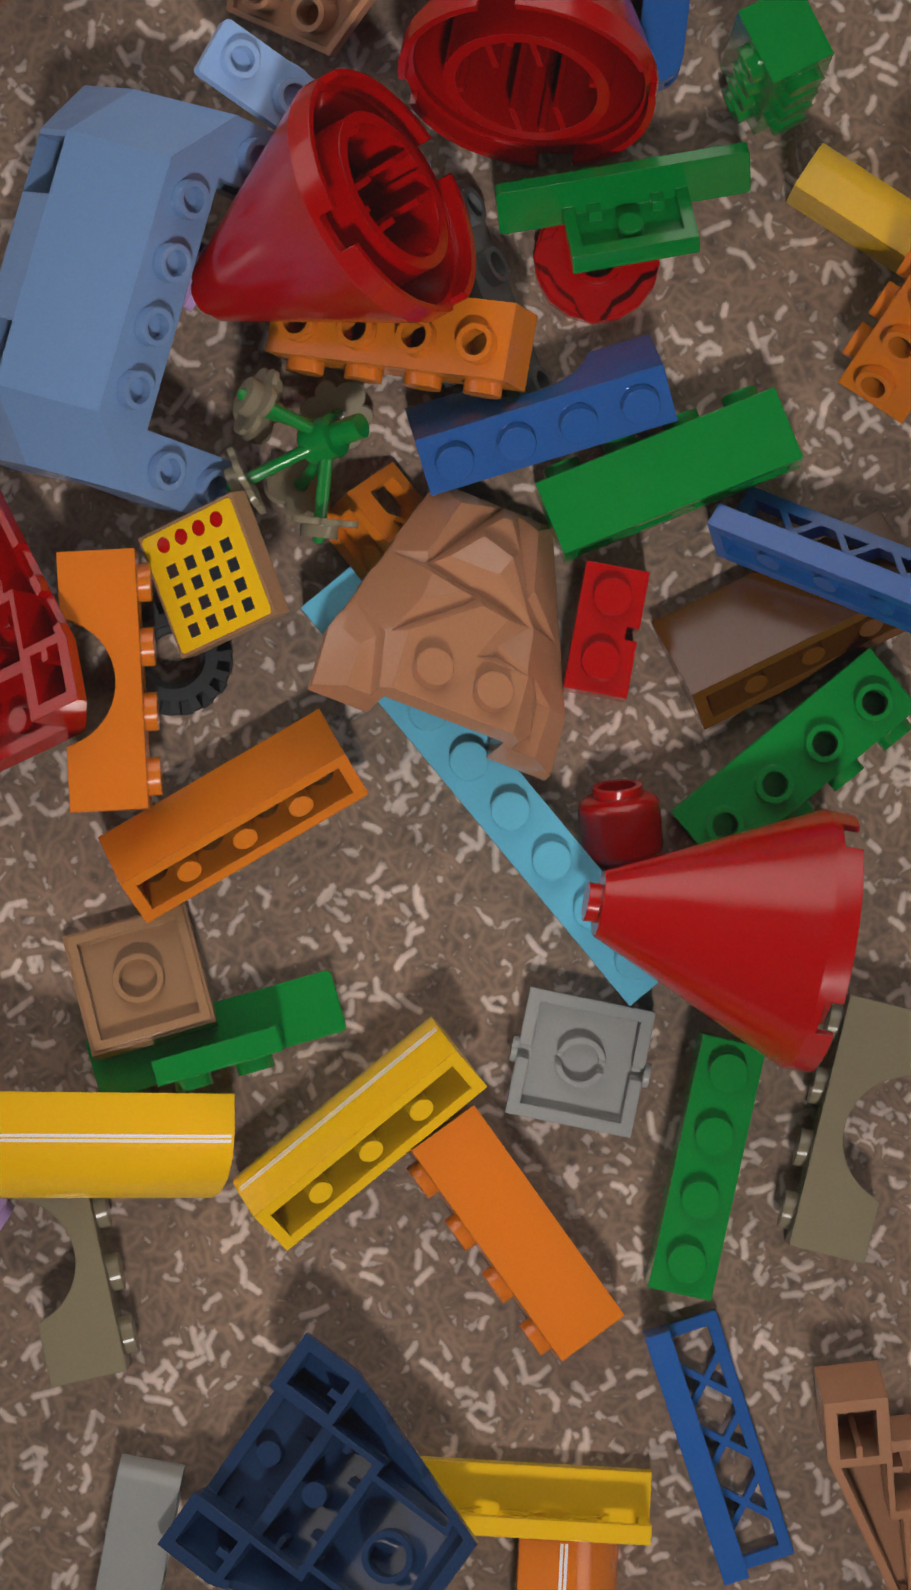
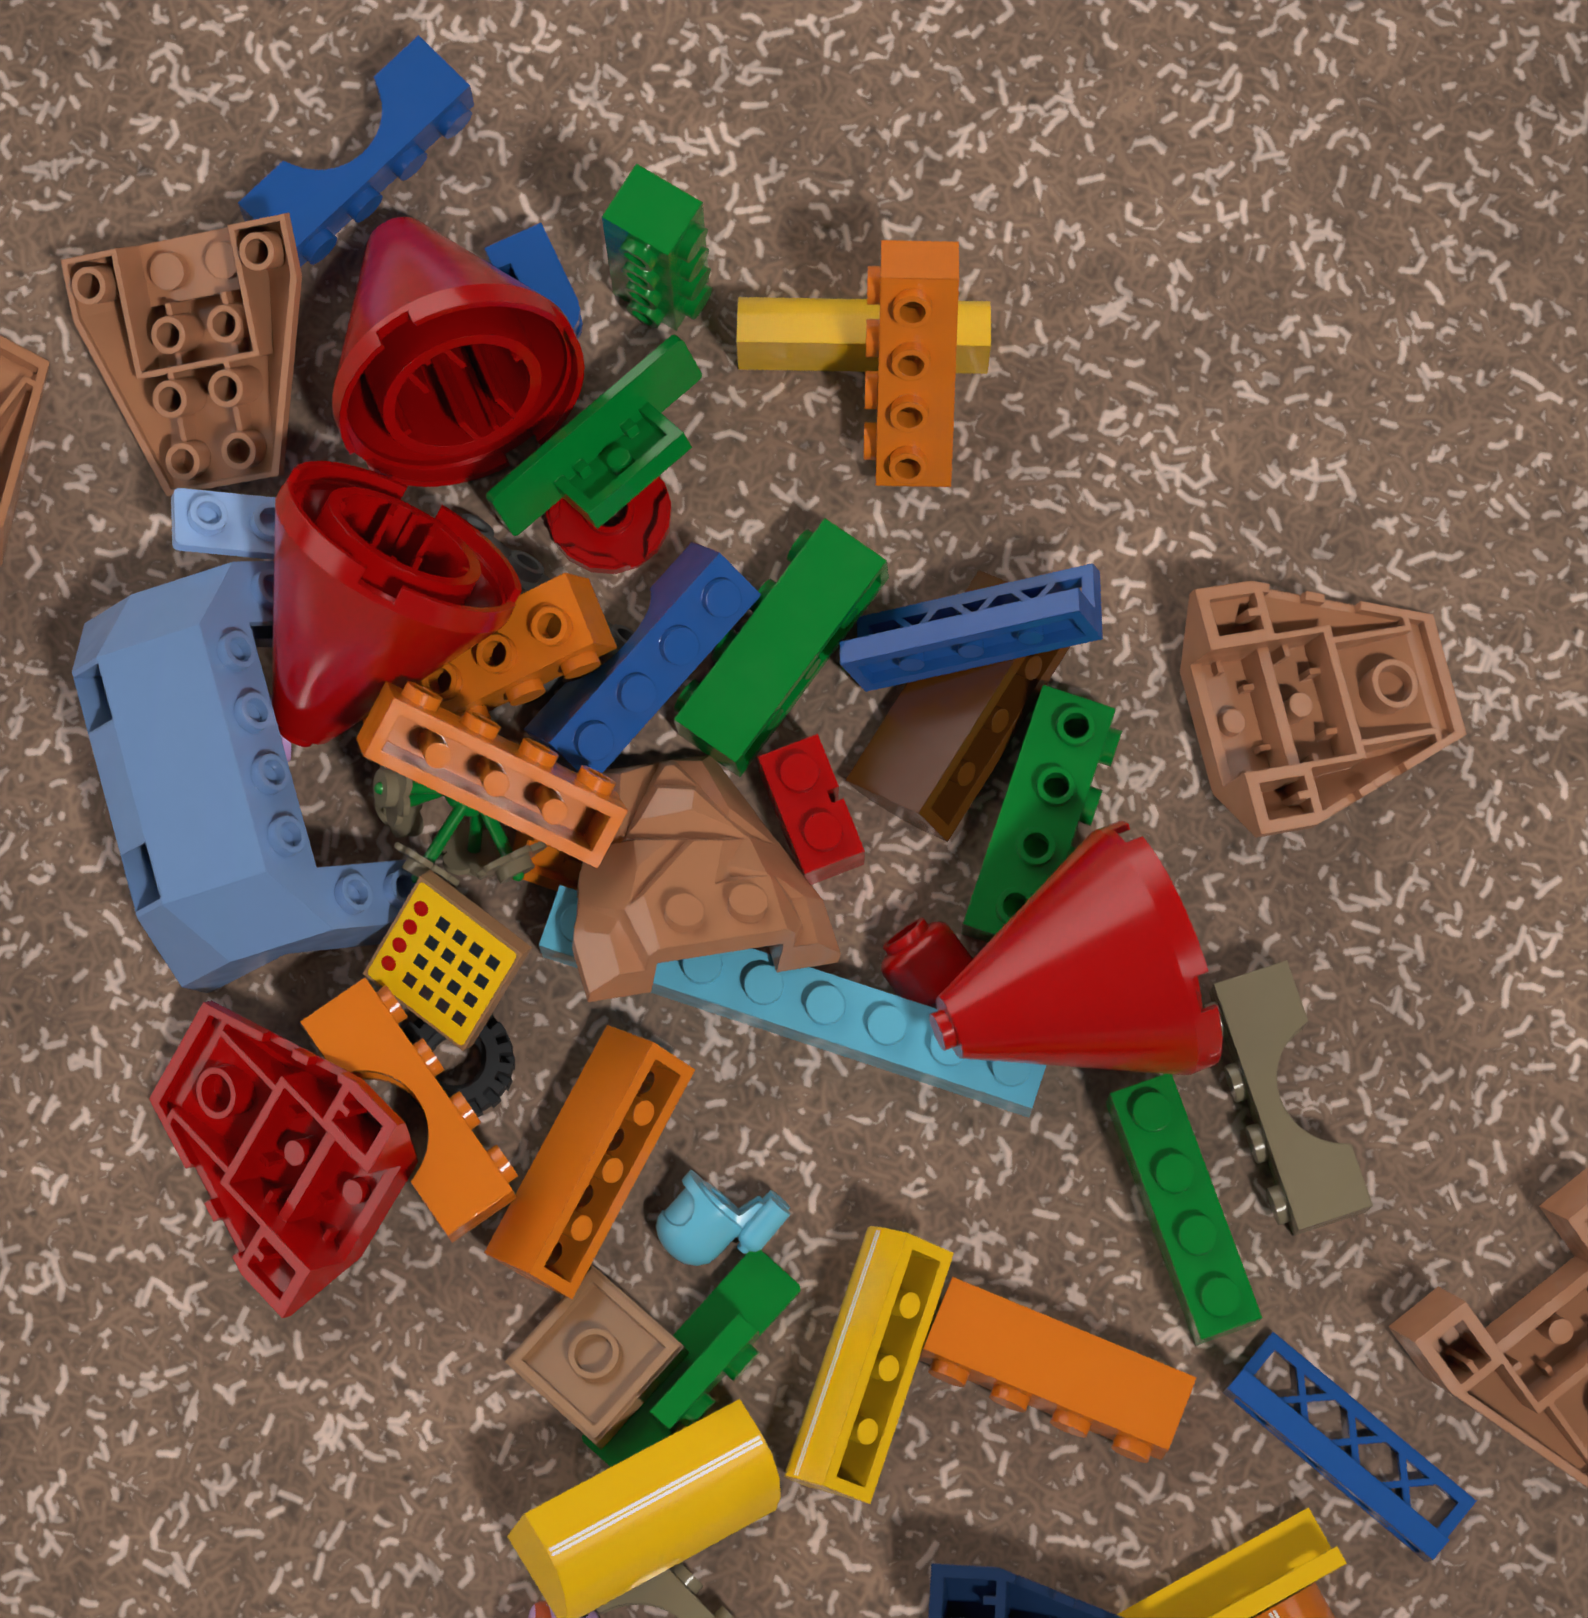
camera: 35 degrees left, 10 degrees down
light grey plate [505,986,656,1138] -> none
none -> orange brick [356,681,628,868]
none -> medium azure piece [656,1170,791,1266]

